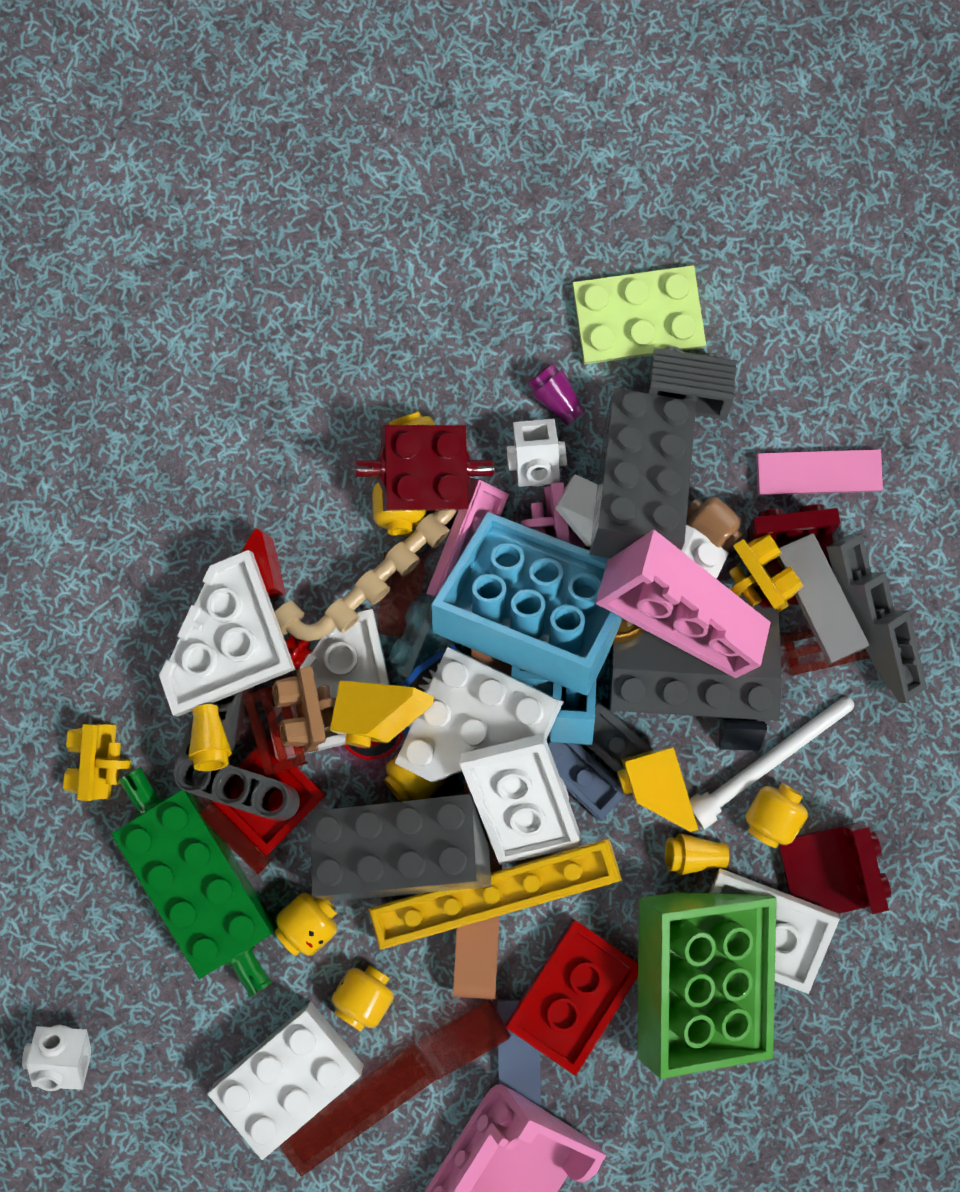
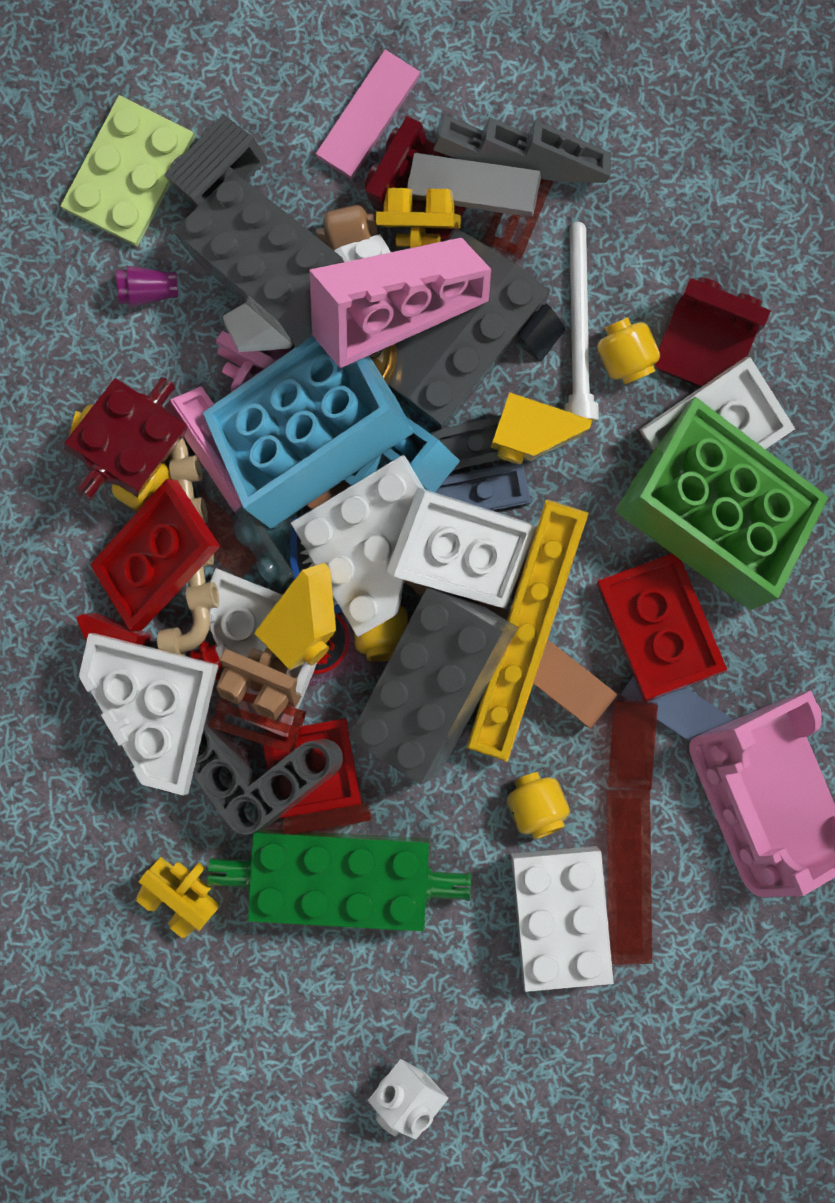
camera: 50 degrees left, 0 degrees up
yellow cone [188,704,232,771] -> none
yellow head [274,893,338,956] -> none
white brick [507,419,567,487] -> none
yellow cone [665,833,729,876] -> none
none -> red plate [90,479,221,631]

